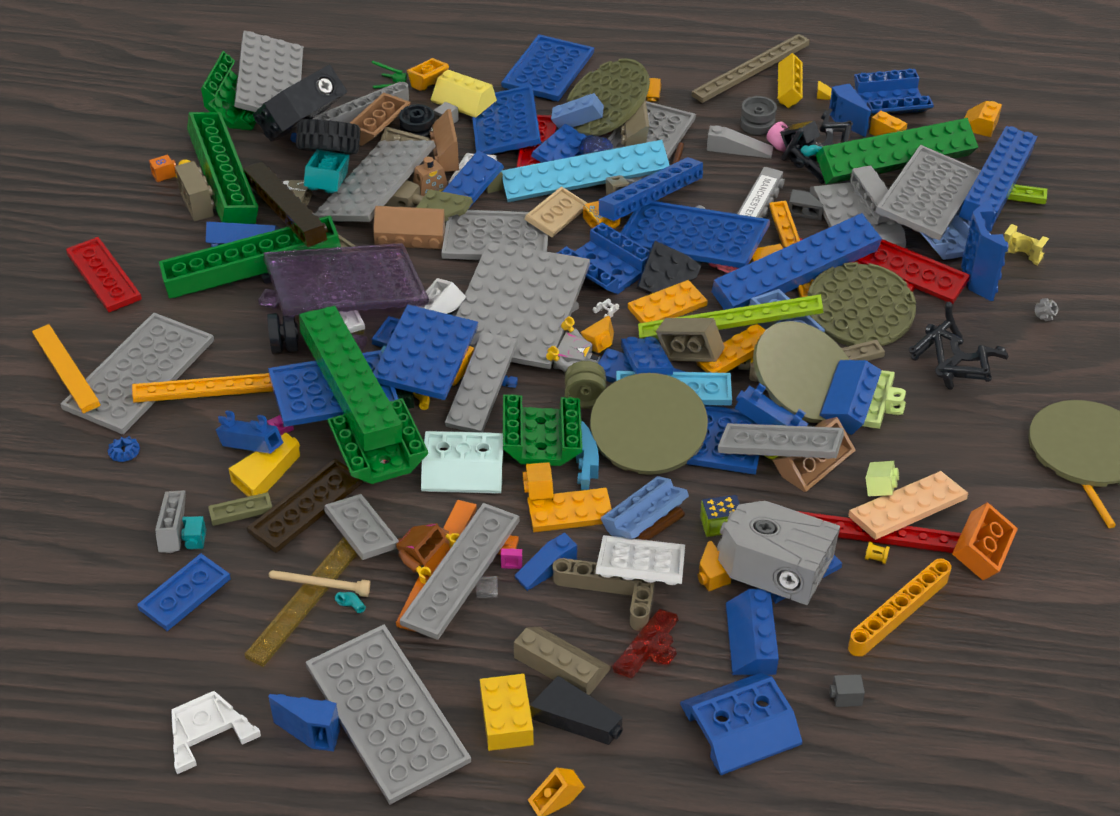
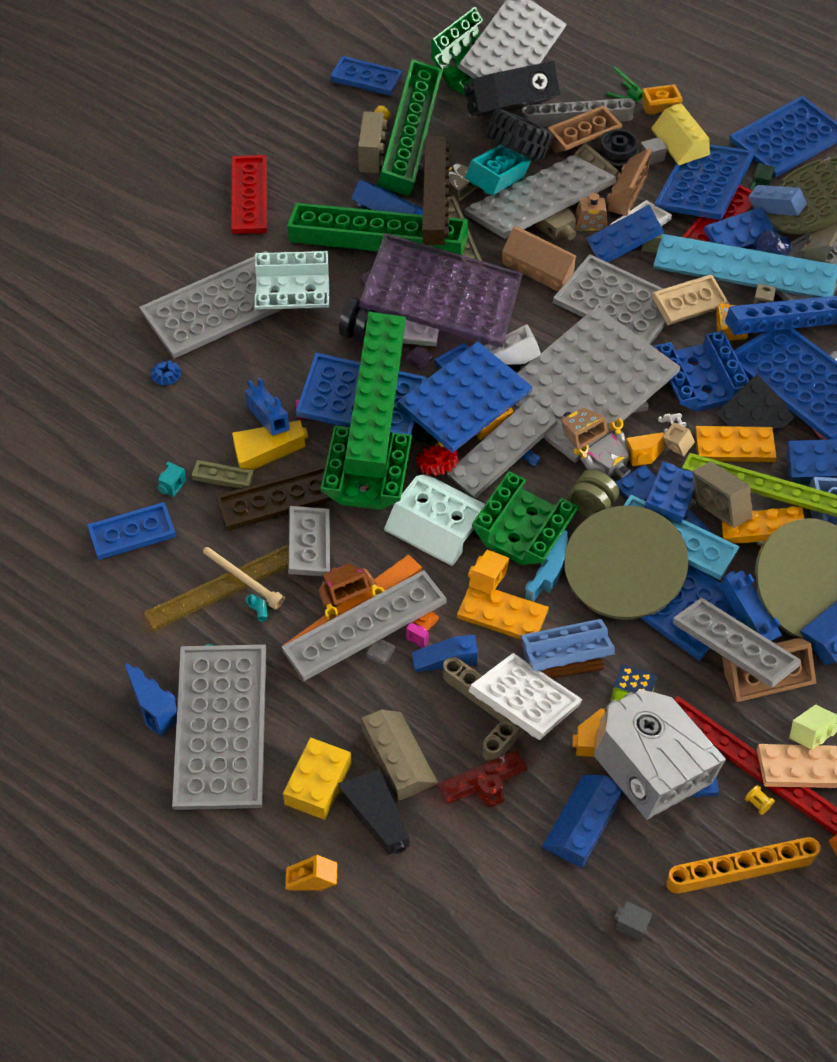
camera: 30 degrees right, 10 degrees up
light orange tile [32,324,101,413] -> none
light orange tile [132,373,273,403] -> none
orange brick [149,154,177,182] -> none
light grey slope [155,490,186,553] -> none
white wing [172,691,261,774] -> none
olive plate [416,189,473,222] -> none
blue slope [680,673,802,775] -> none
none -> light aqua slope [255,251,329,310]
none -> blue plate [330,56,403,96]
none -> red gear [416,445,459,476]
none -> medium nougat torso [561,408,608,450]
none -> tan brick [663,422,695,456]
none -> clear green brick [751,163,775,190]

